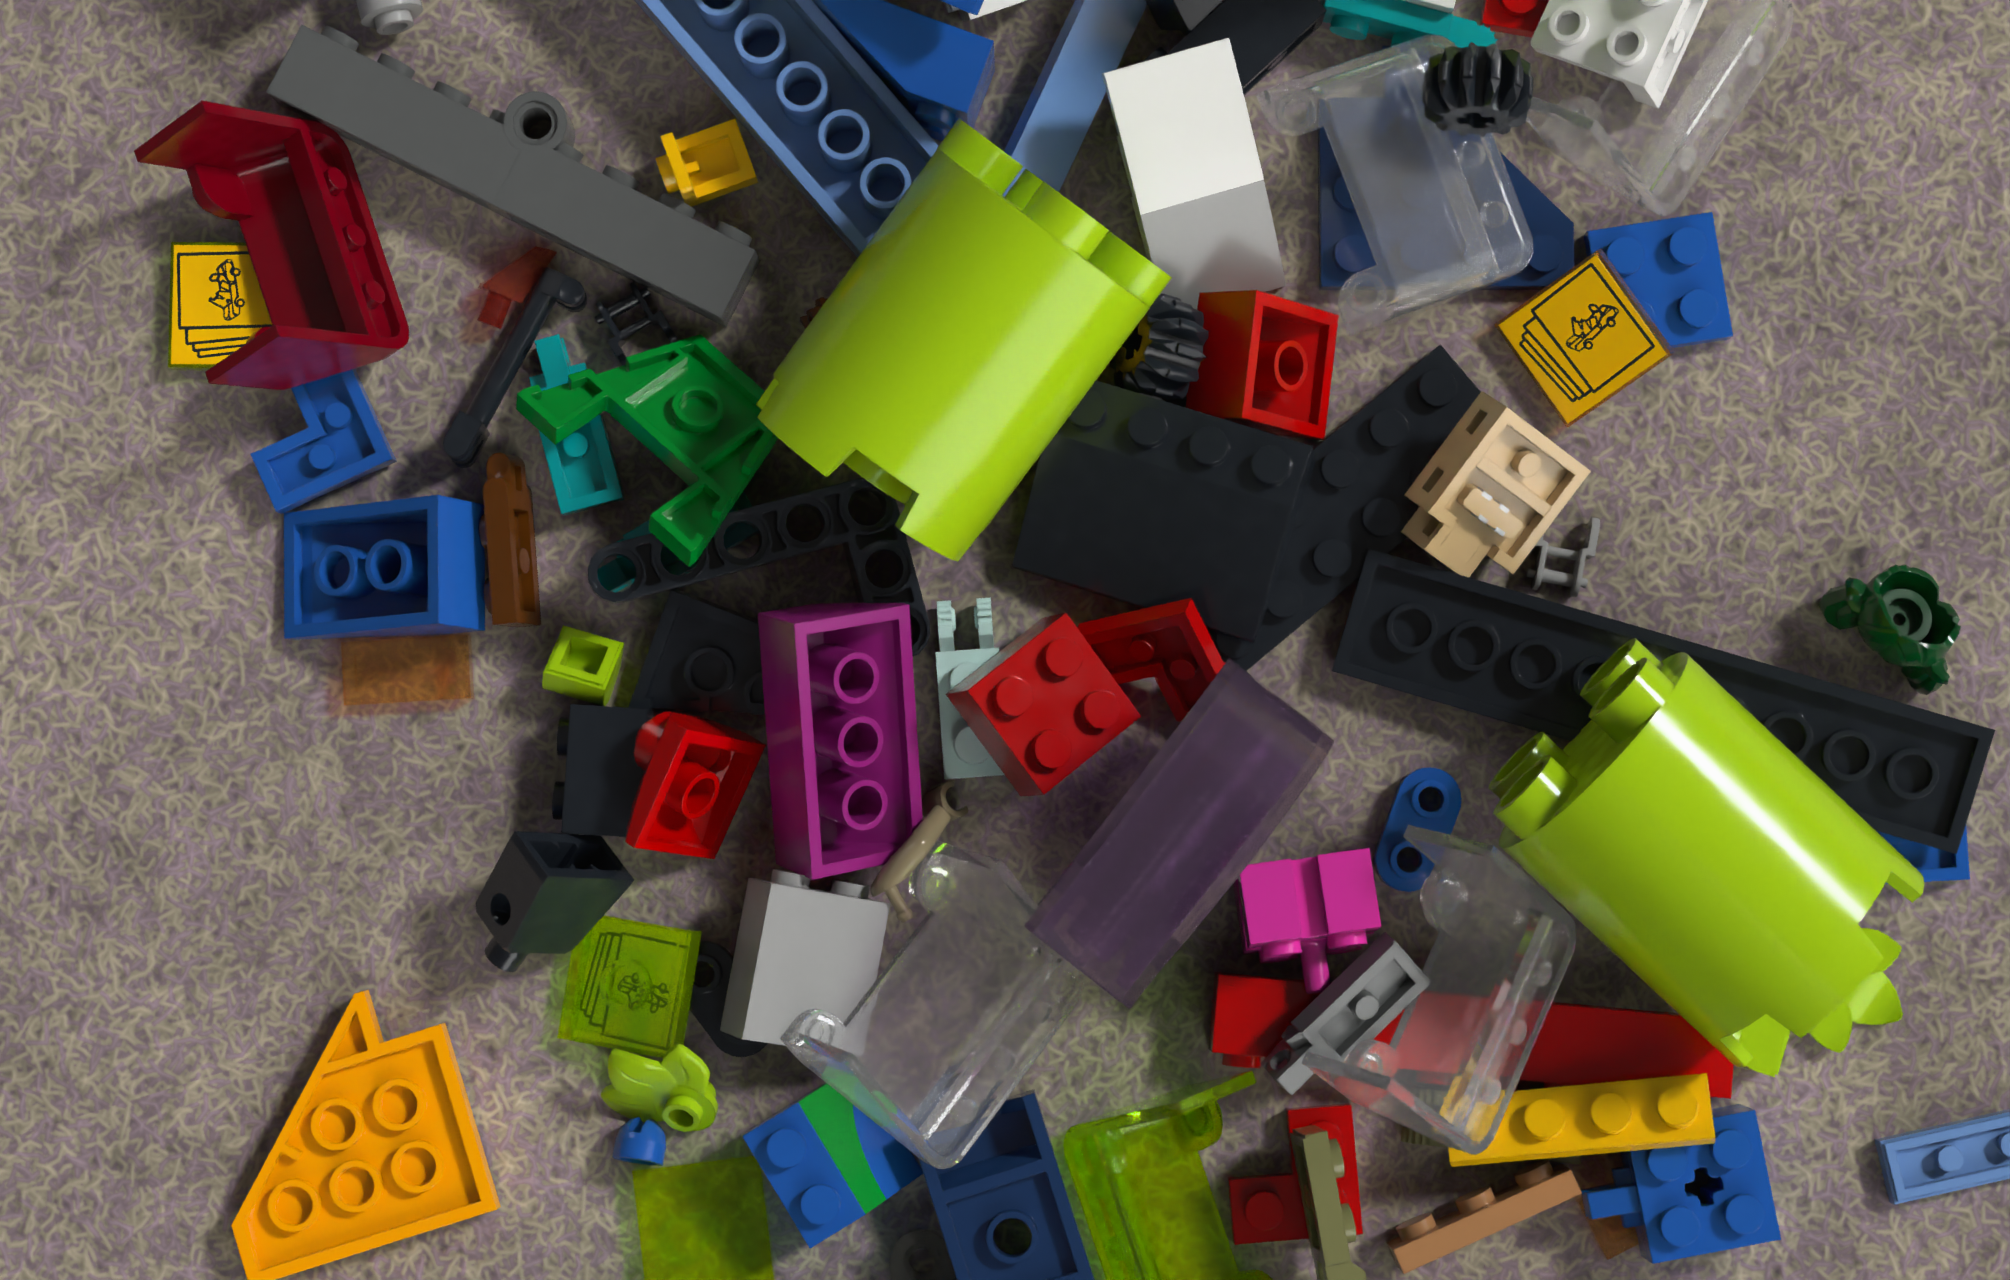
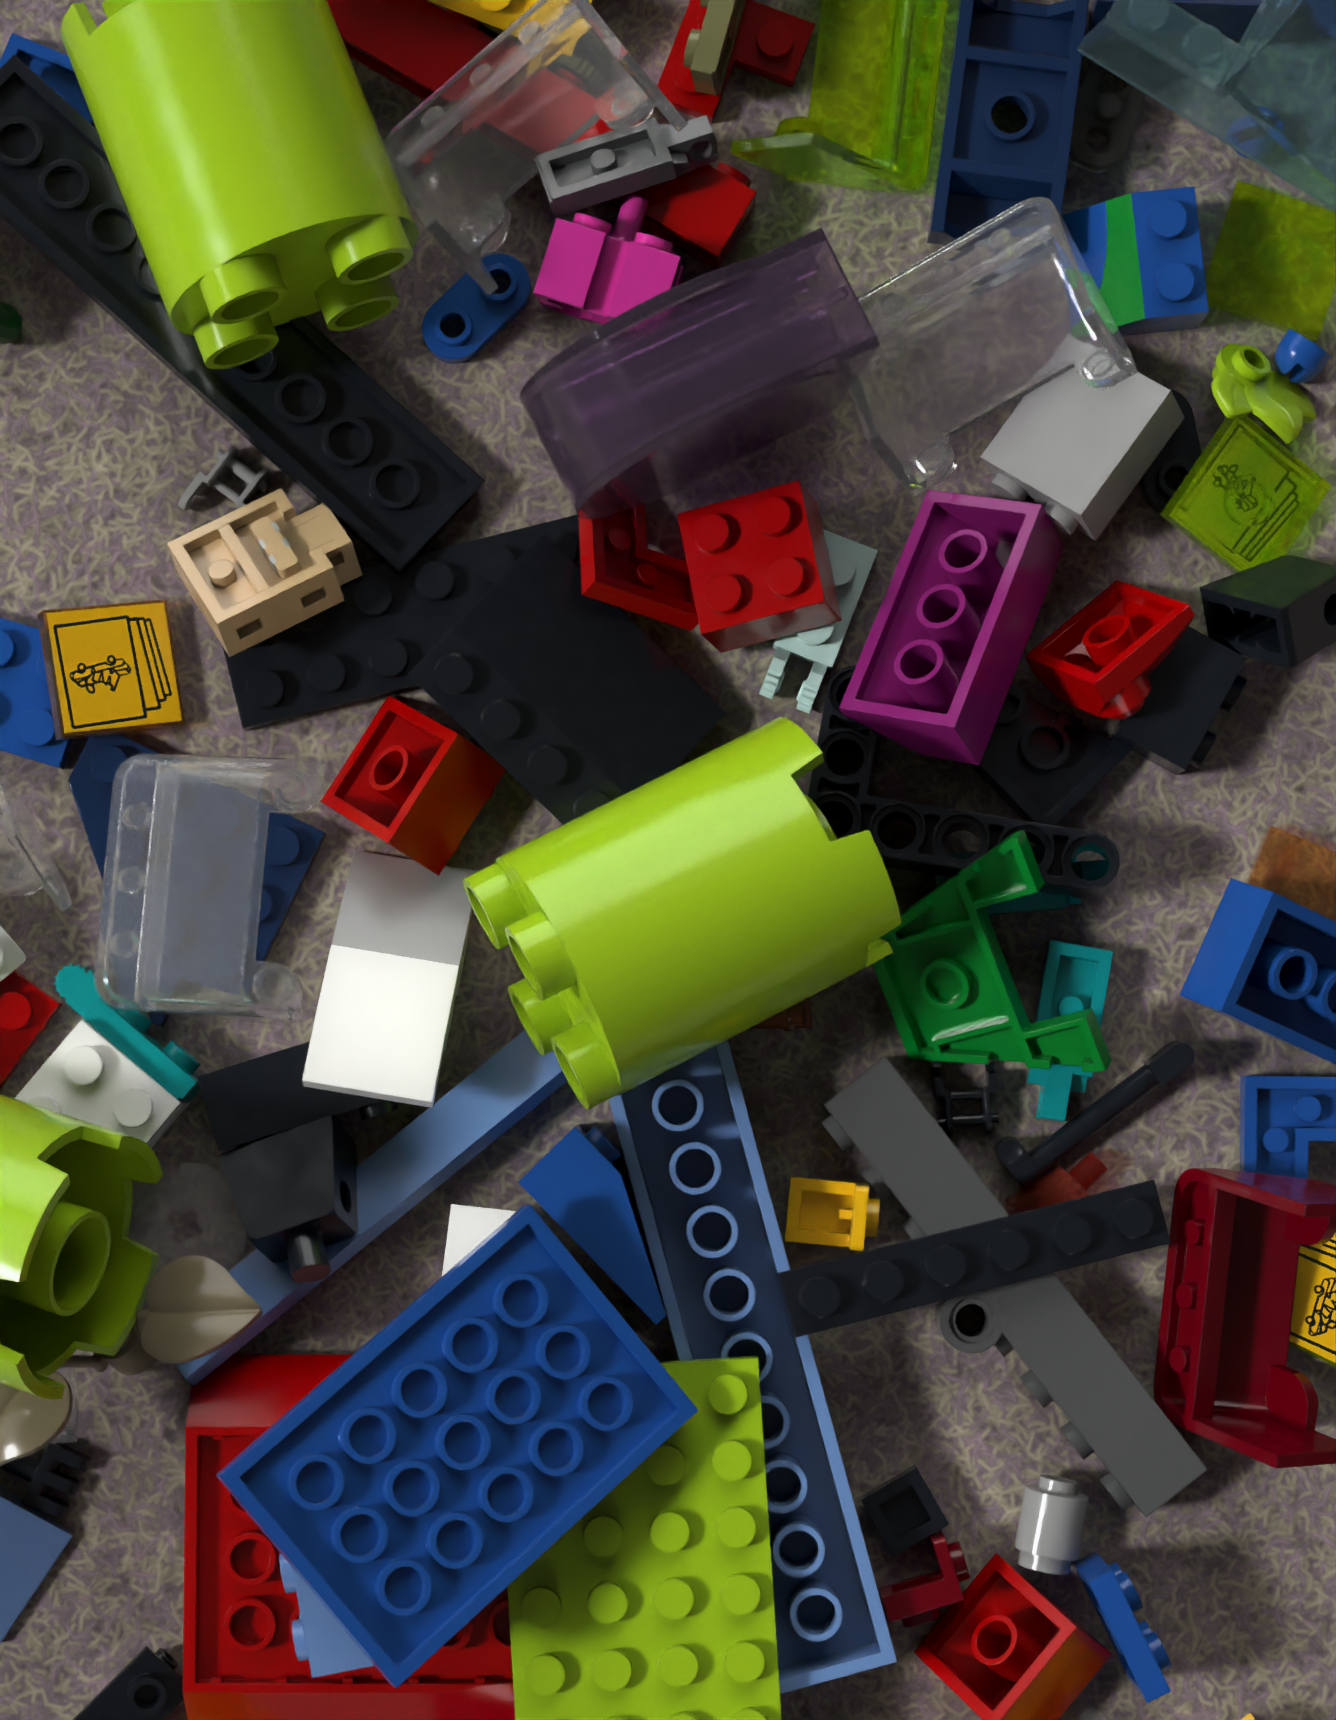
camera: 160 degrees left, 0 degrees up
reddish brown hinge [479,453,541,628] -> none
lime brick [542,625,624,706] -> none
dark tan piece [870,781,968,923] -> none
black gear [1110,294,1209,403] -> none
black gear [1422,42,1534,138] -> none
none -> black plate [776,1180,1171,1338]

